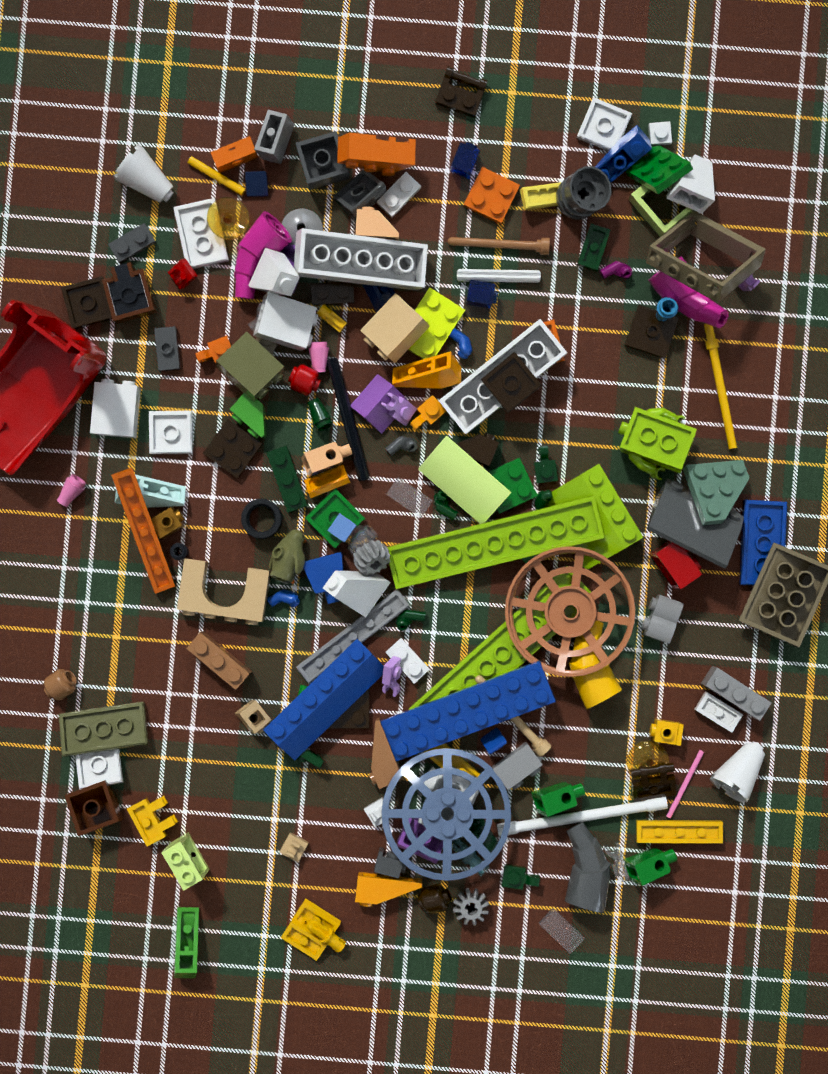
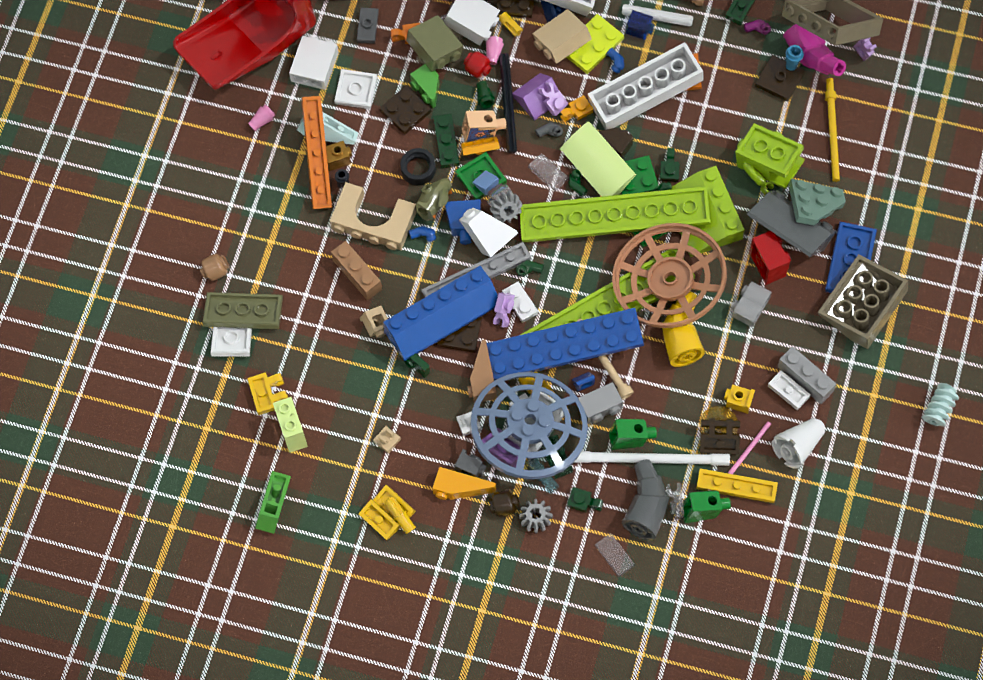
camera: 15 degrees right, 20 degrees down
reddish brown slope [64,780,124,836] -> none
light orange slope [392,351,461,389] -> none
dark brown plate [481,352,542,413] -> none

